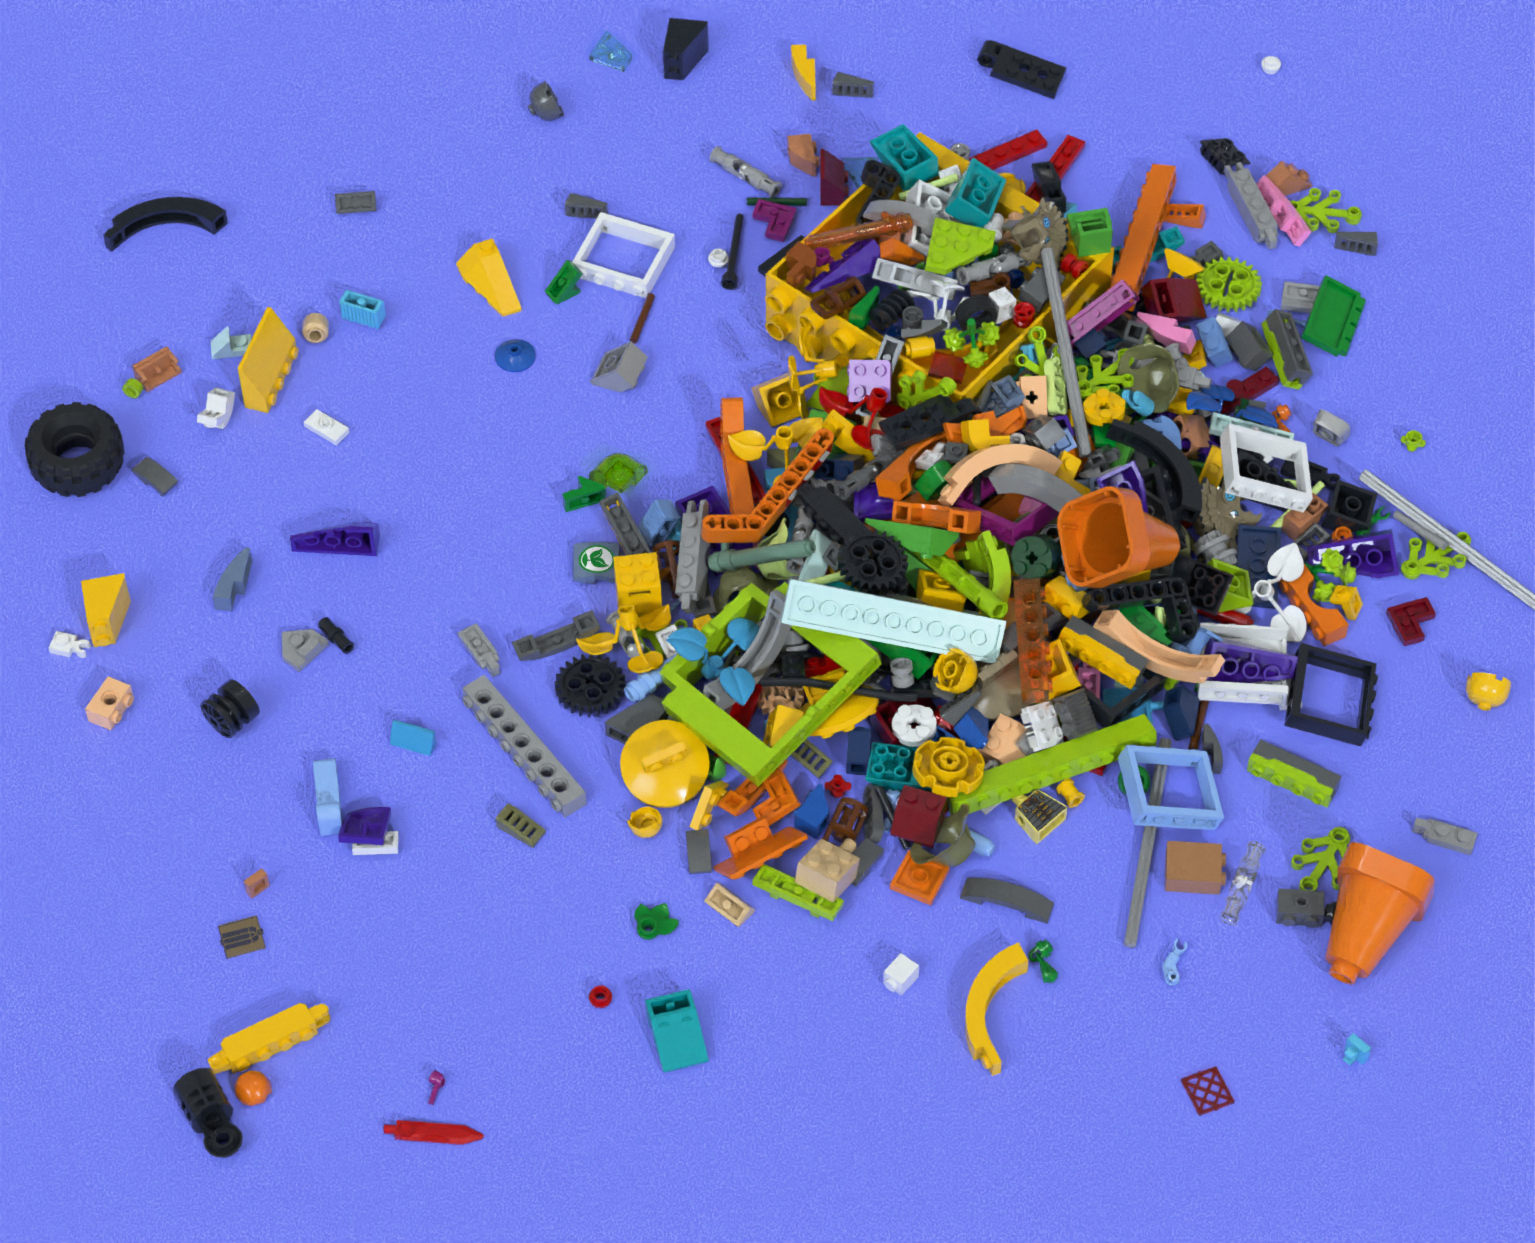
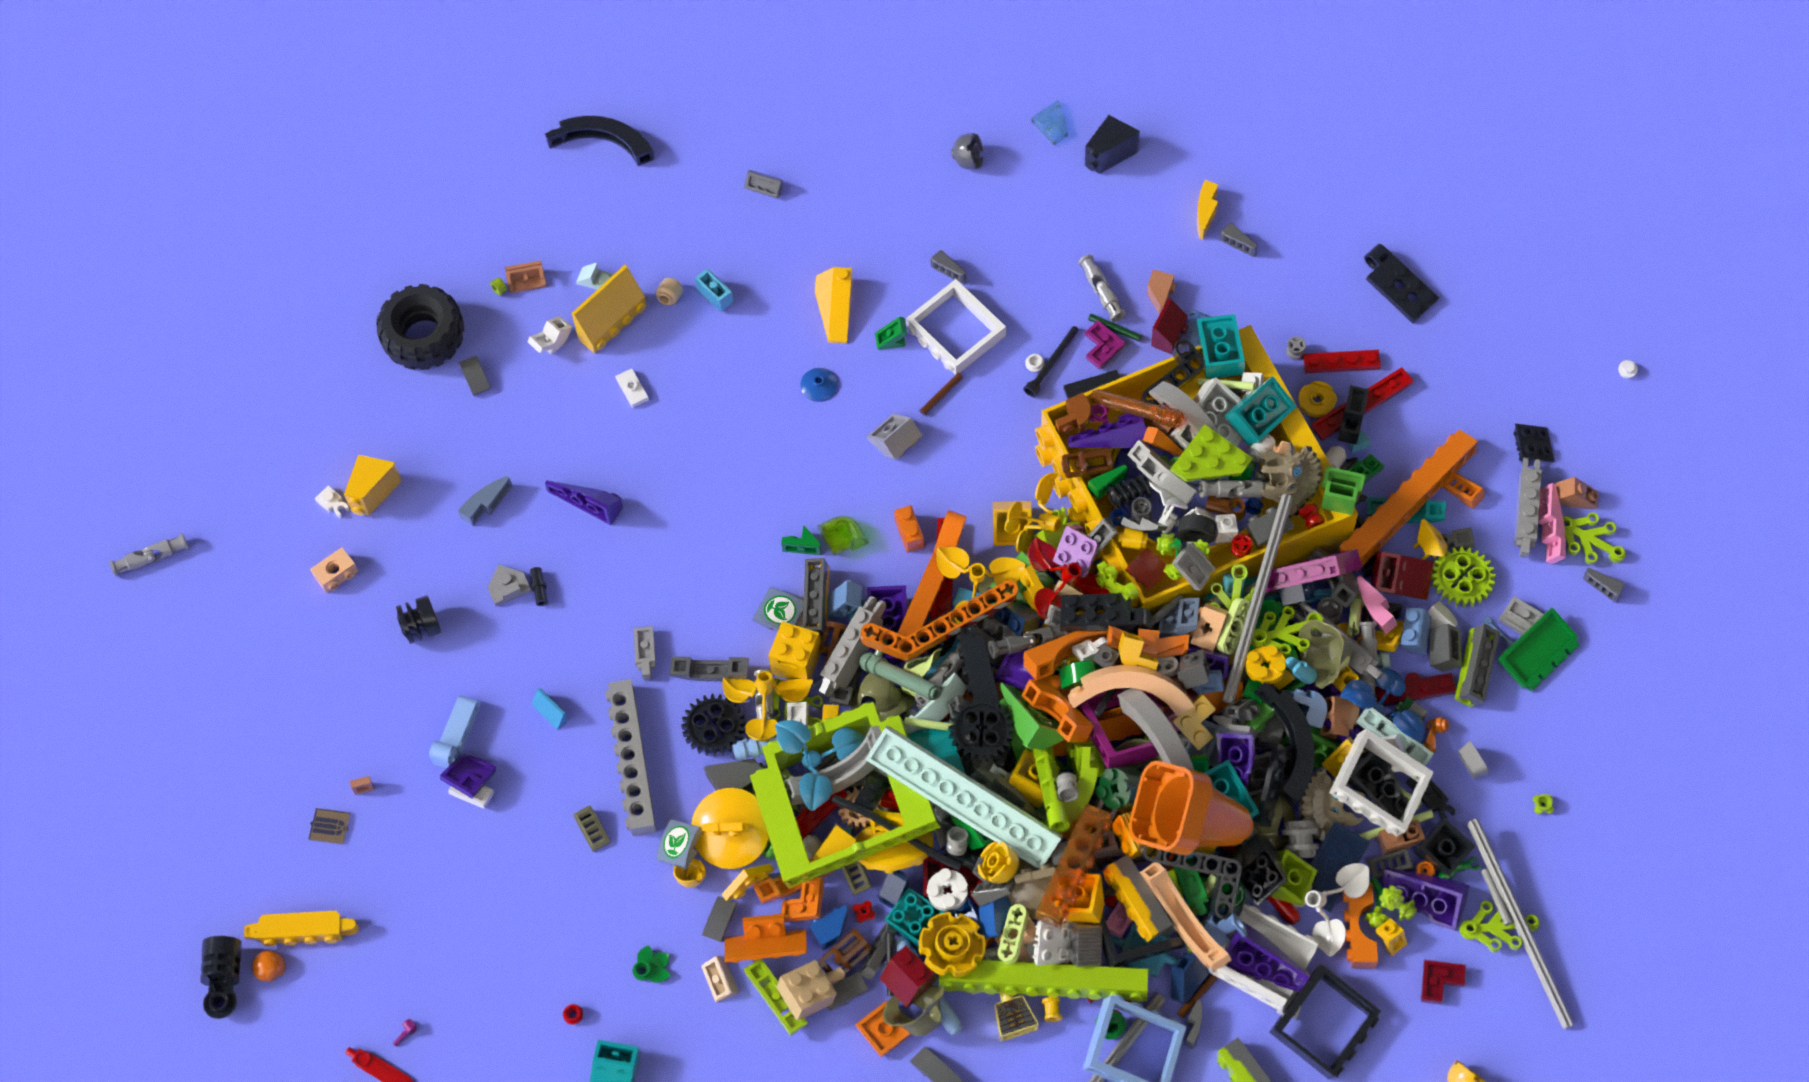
camera: 30 degrees right, 10 degrees up
none -> slope [656,819,703,869]
none -> orange brick [894,505,924,552]
none -> yellowish green beam [998,904,1029,964]
none -> light grey wheel [1056,773,1079,802]
none -> light grey plate [1172,542,1216,590]

